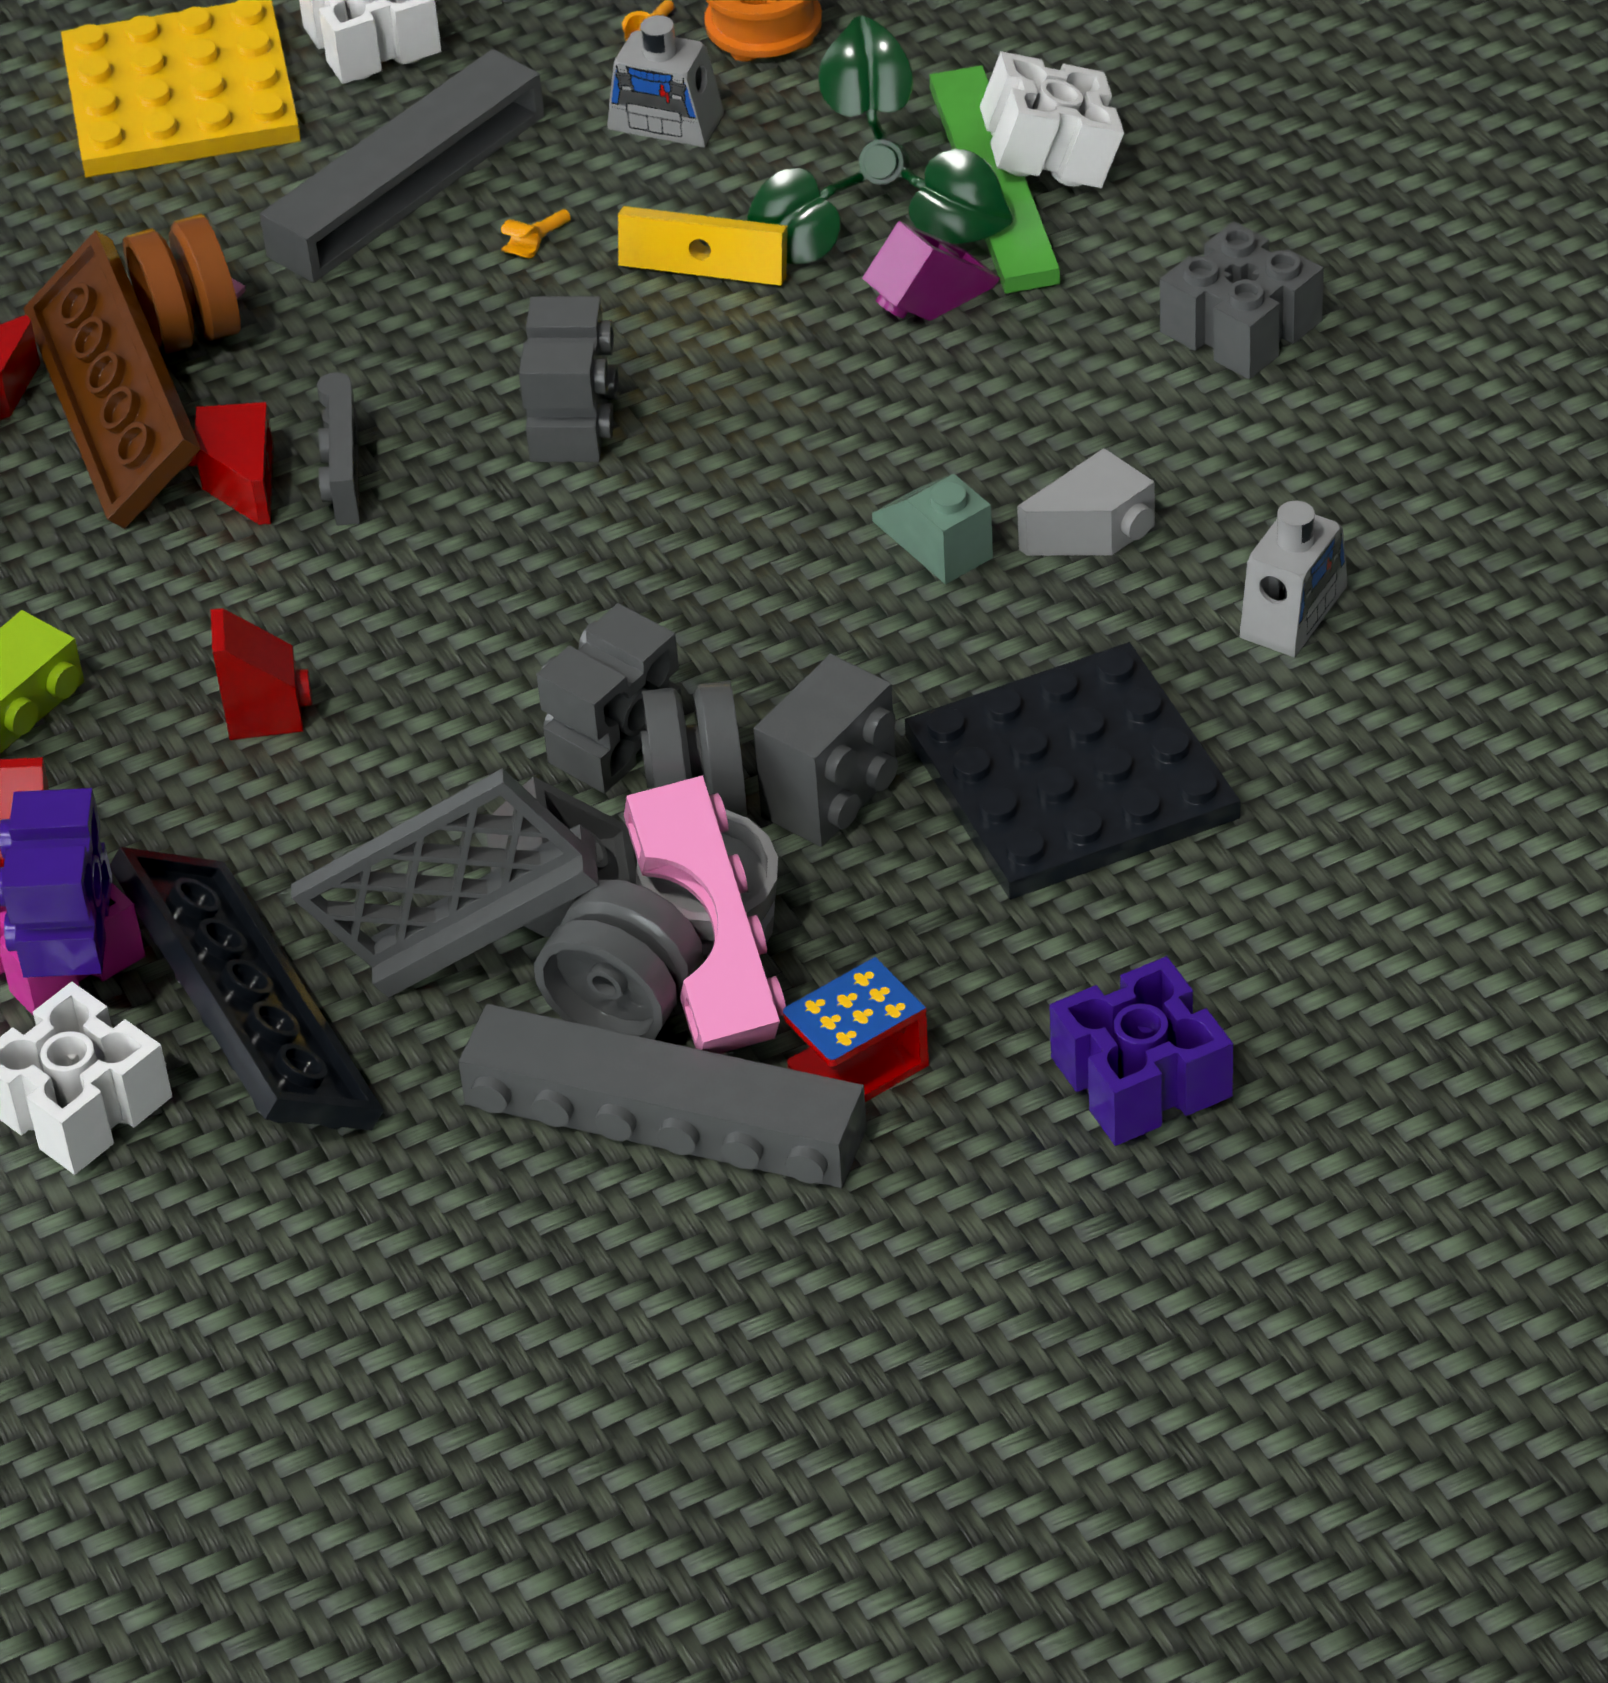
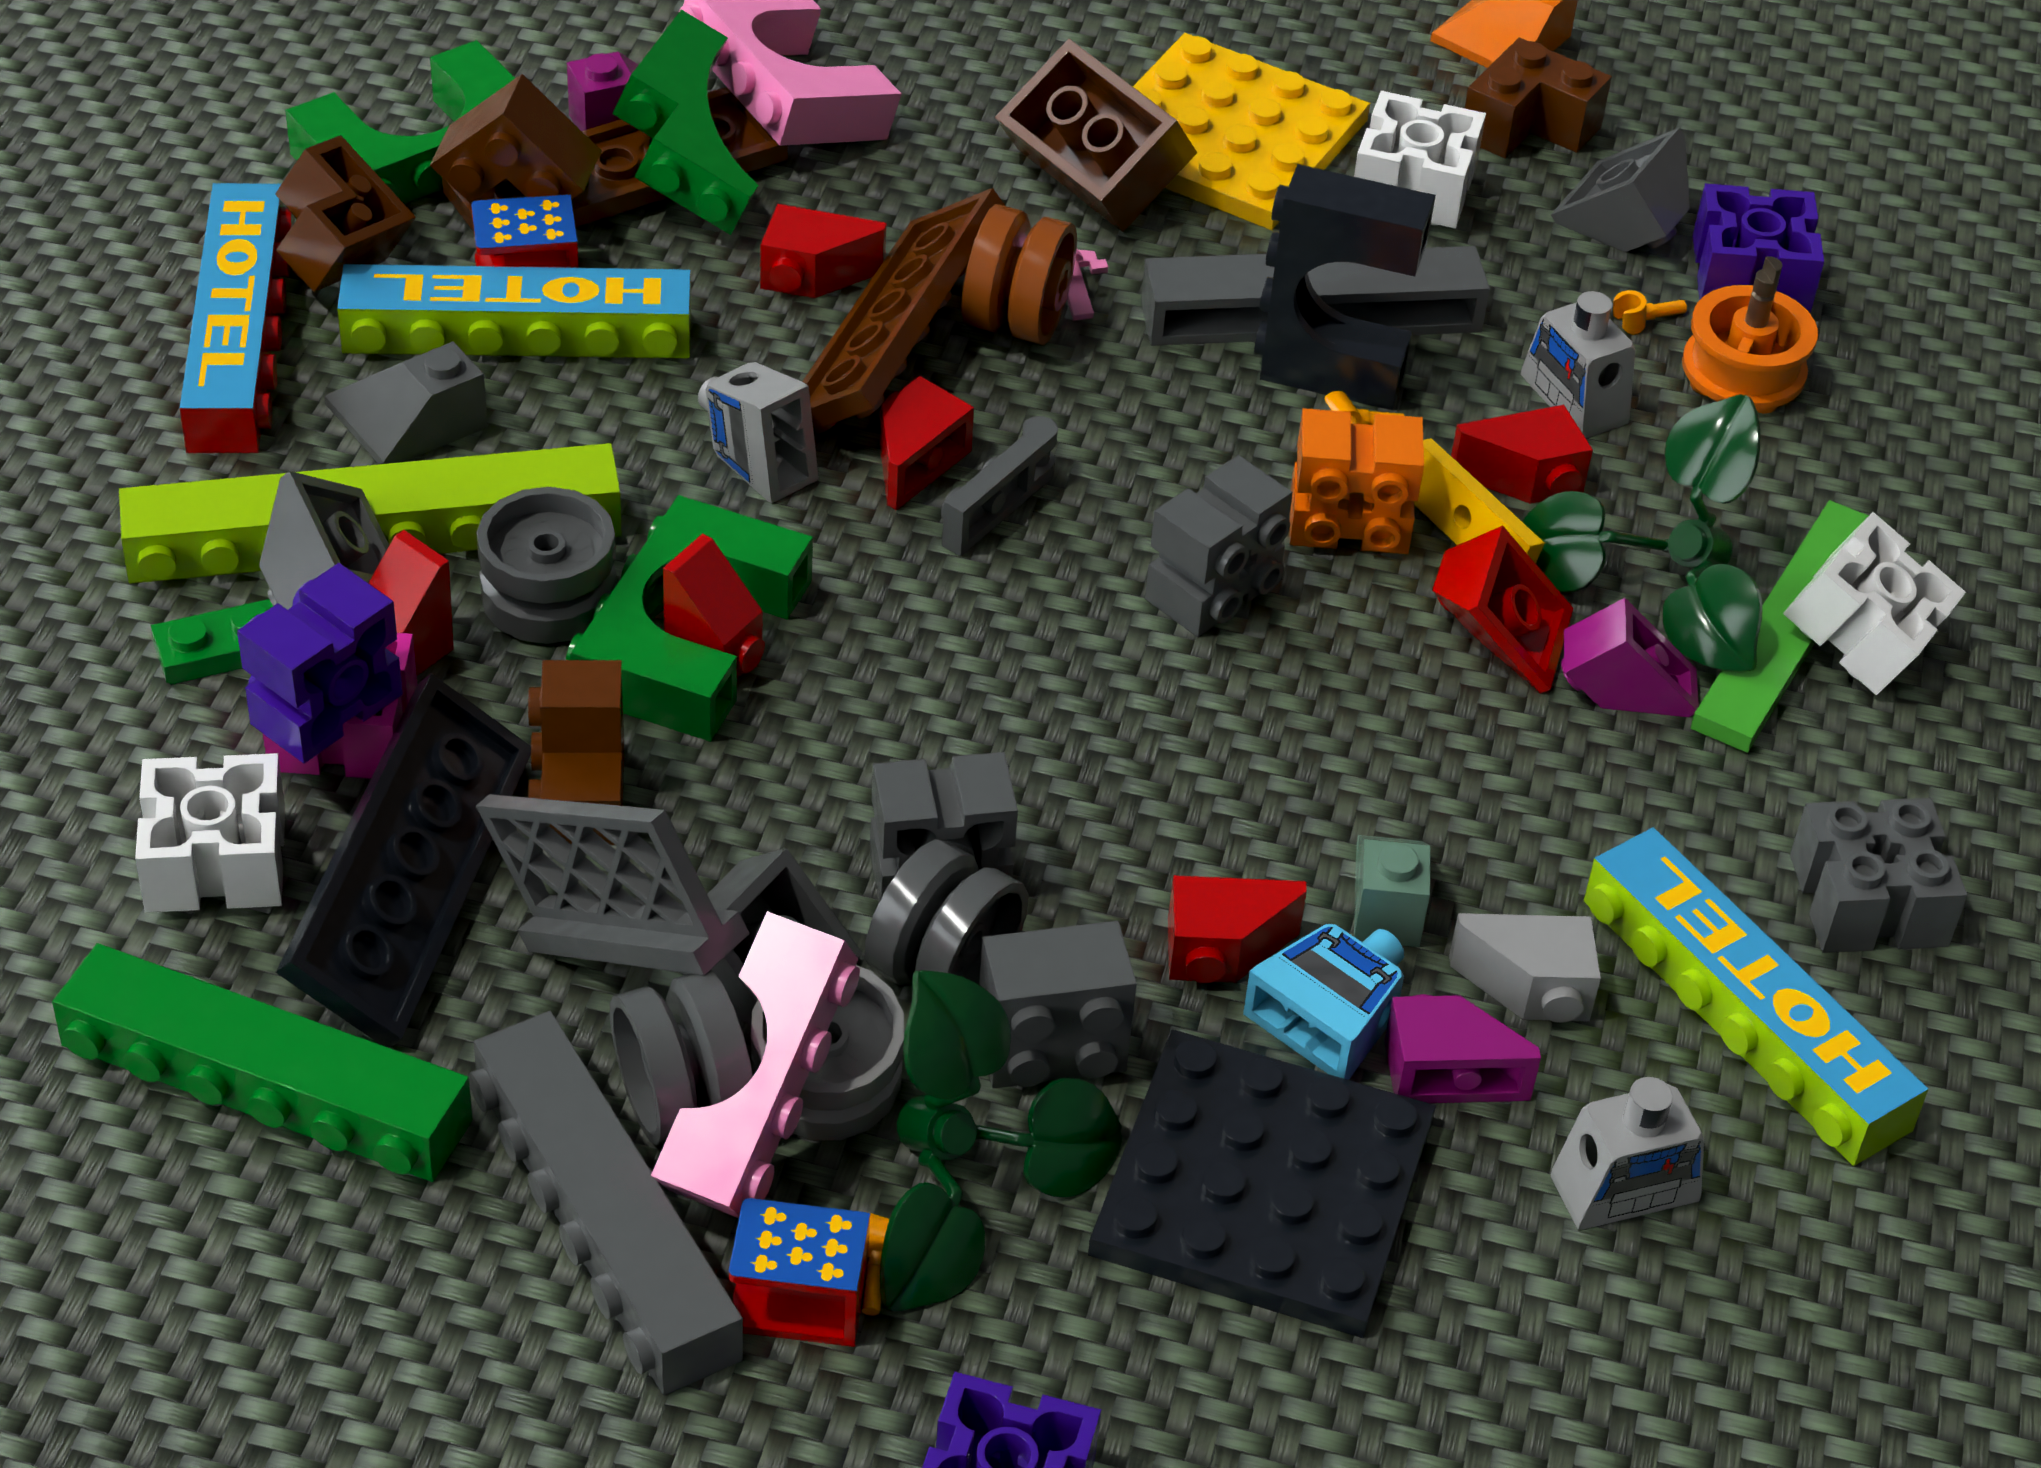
camera: 35 degrees right, 0 degrees up
none -> green brick [52,943,473,1182]
none -> dark grey wheel [477,487,617,644]
none -> reddish brown brick [528,660,625,845]
none -> green arch [566,495,813,742]
none -> light grey torso [698,362,819,504]
none -> dark green plant [880,970,1122,1312]
none -> reddish brown brick [995,39,1197,232]
none -> red slope [1168,875,1307,983]
none -> medium azure torso [1243,924,1404,1080]
none -> black arch [1254,164,1436,411]
none -> orange brick [1289,408,1424,554]
none -> magenta slope [1384,994,1541,1103]
none -> red slope [1432,525,1574,694]
none -> red slope [1451,404,1593,504]
none -> brick [1584,827,1929,1167]

